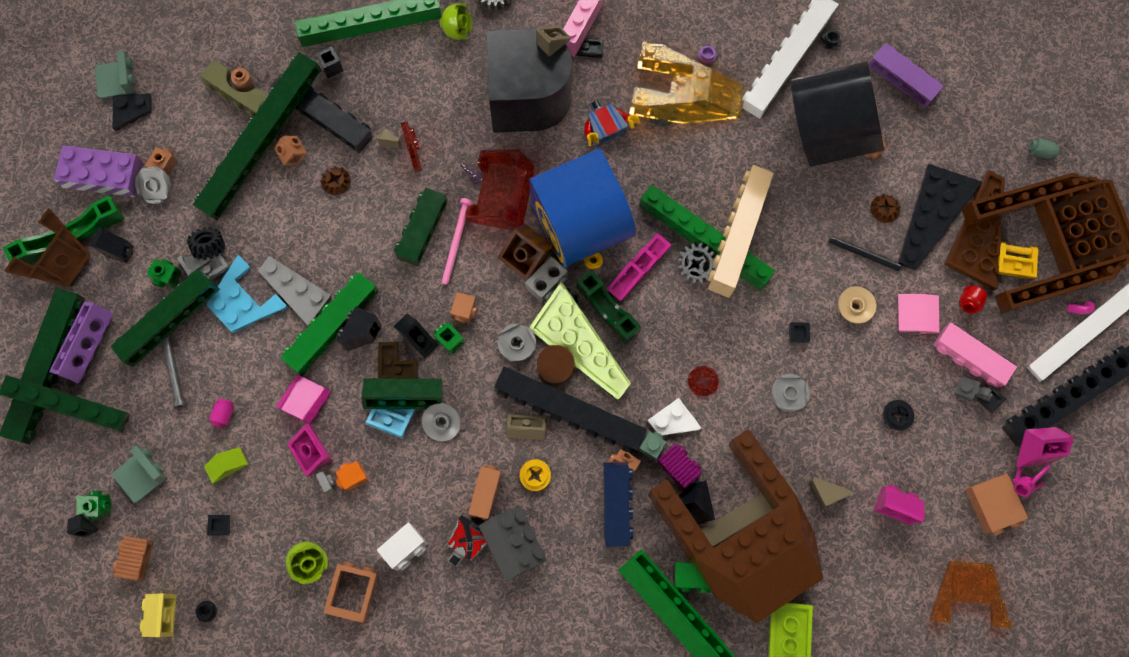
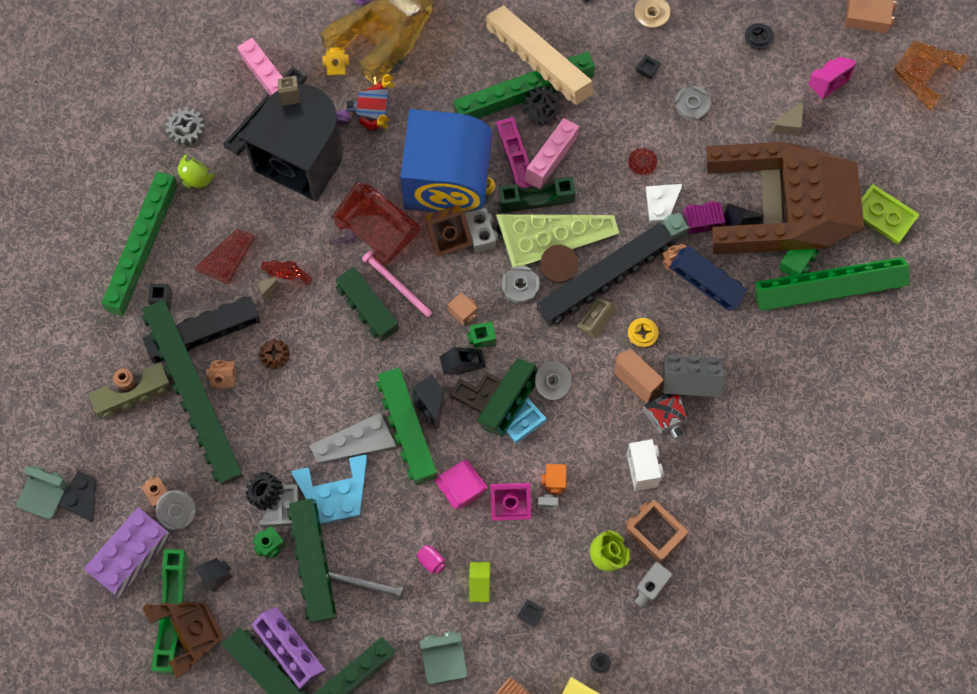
camera: 55 degrees left, 5 degrees down
none -> clear red wing [194,228,255,285]
none -> yellow brick [323,47,349,75]
none -> medium lavender plate [336,110,352,124]
none -> bright pink brick [524,118,580,189]
none -> light grey torso [633,562,673,608]

